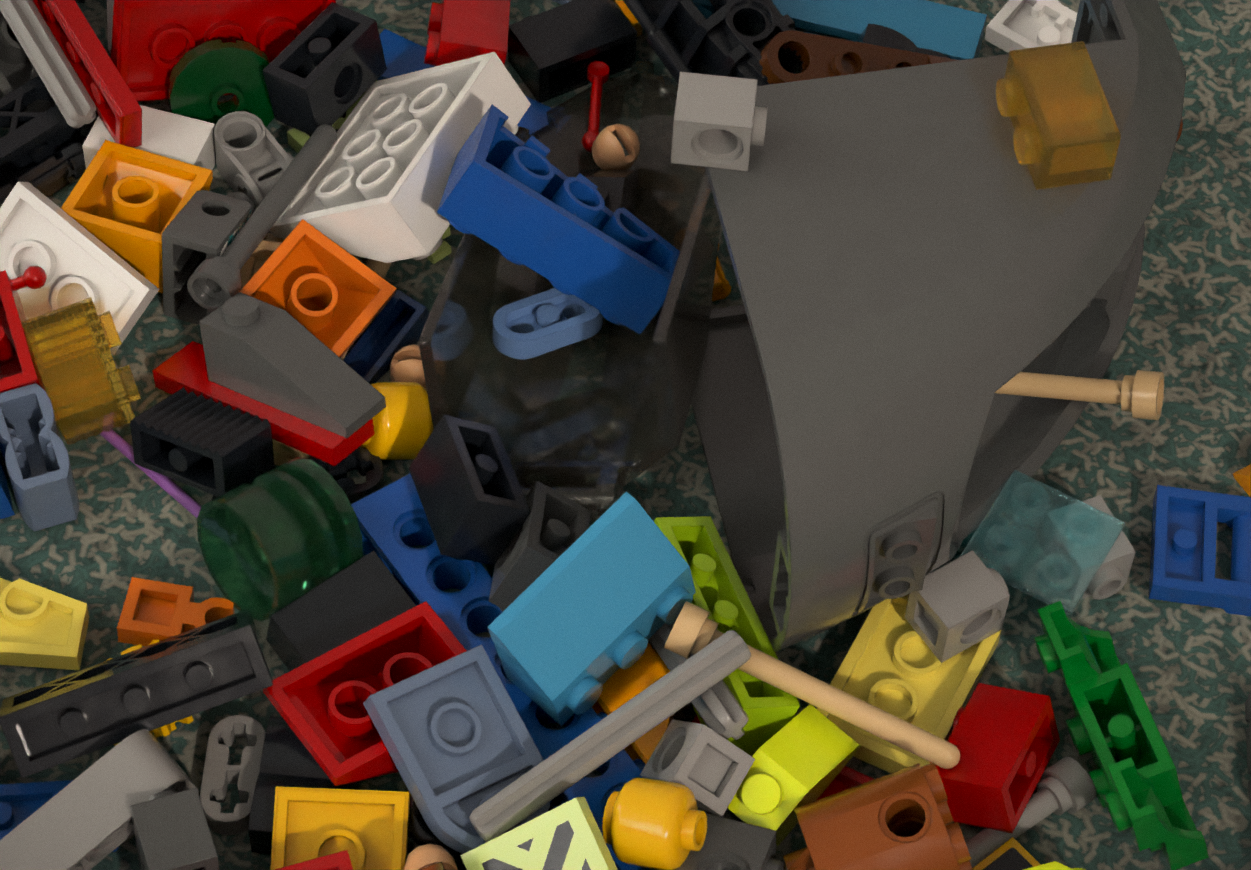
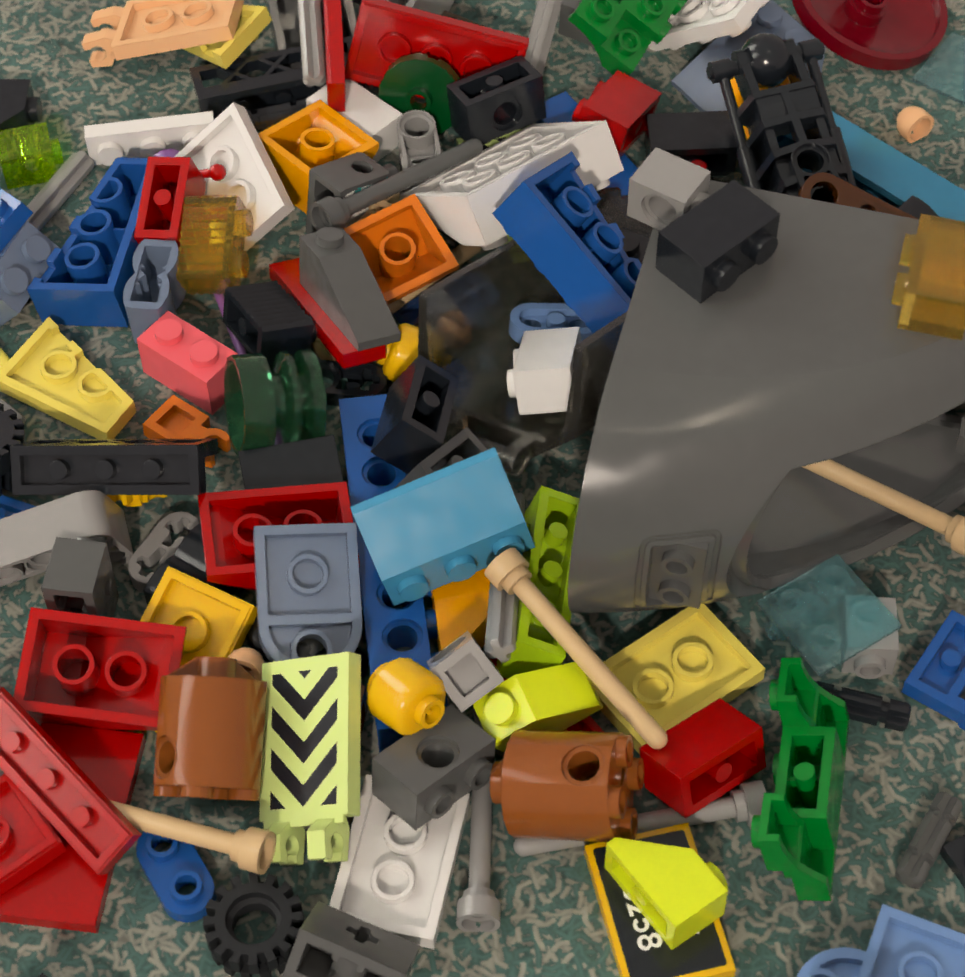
camera: 30 degrees right, 0 degrees up
light grey axle [469,630,751,842] -> none
light grey brick [905,550,1010,663] -> none
none -> coral brick [136,311,243,415]
none -> white brick [507,327,586,415]
none -> black brick [655,179,780,304]
none -> black axle [816,681,911,732]

